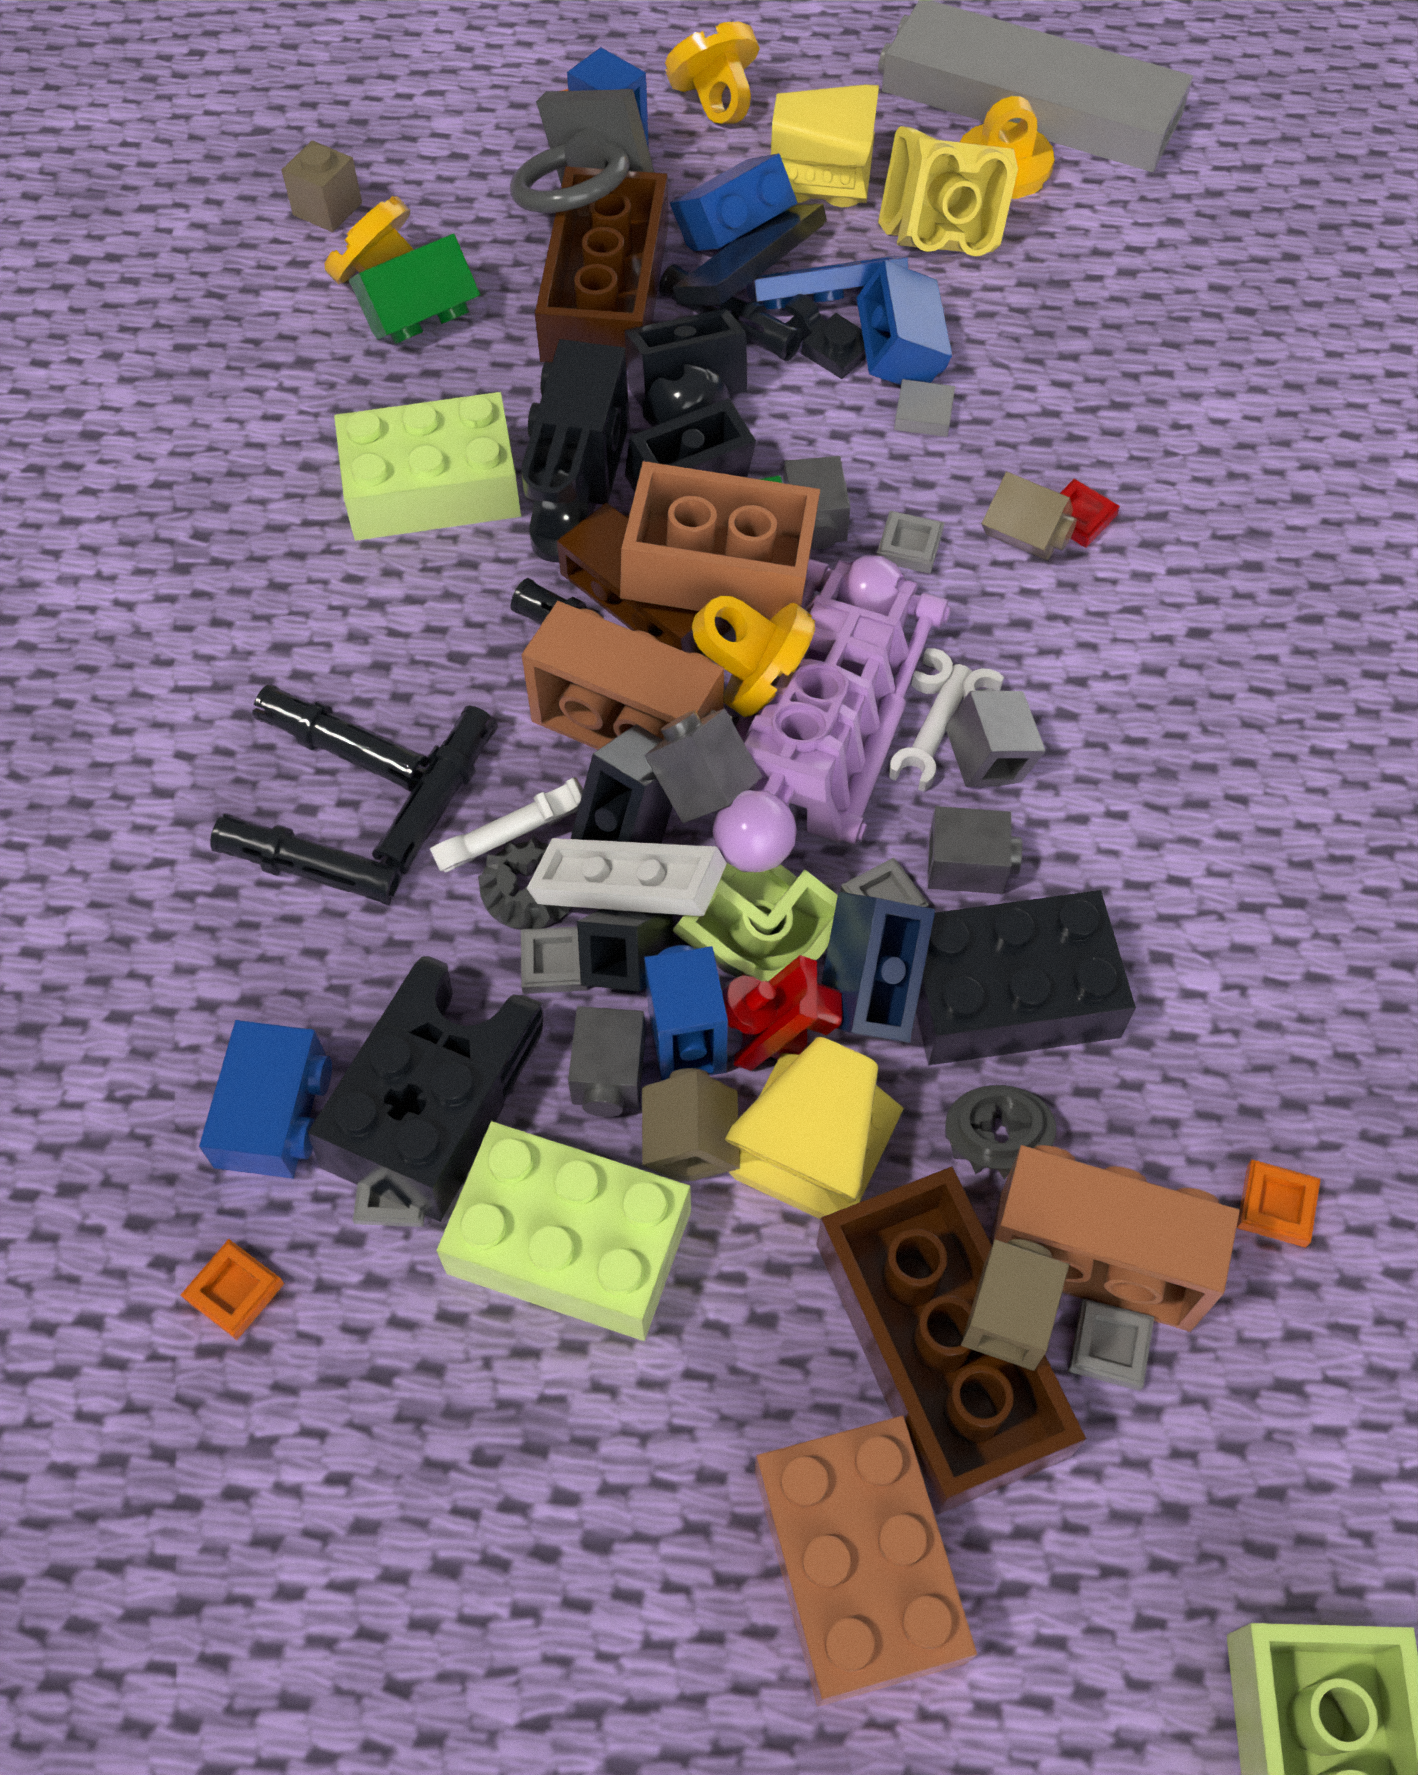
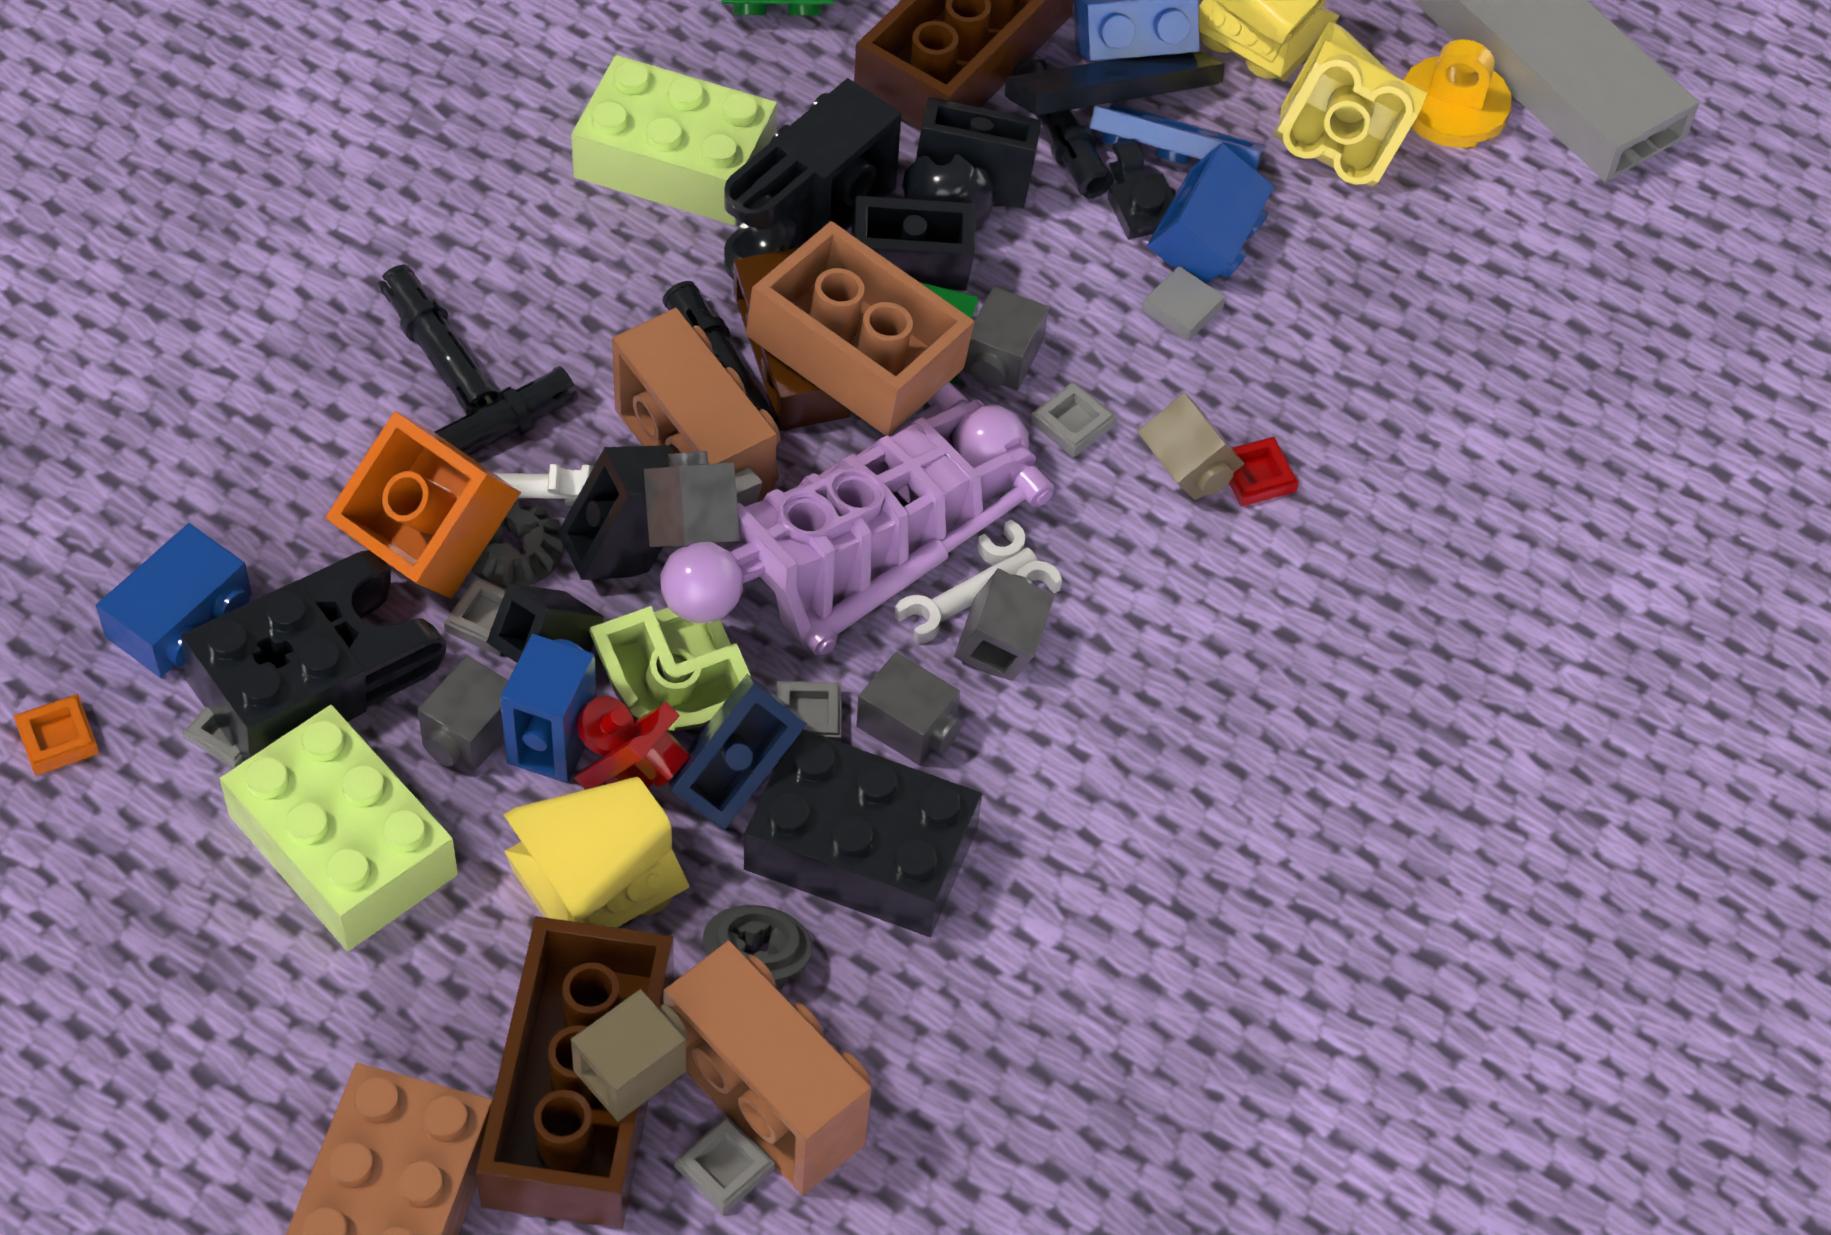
camera: 25 degrees right, 5 degrees down
black pin [210,813,402,906] -> none
white plate [527,838,727,916] -> none
dark tan brick [642,1068,740,1181] -> none
yellow tile [692,596,815,717] -> none
orange tile [1237,1159,1321,1248] -> none
none -> orange brick [325,411,521,599]

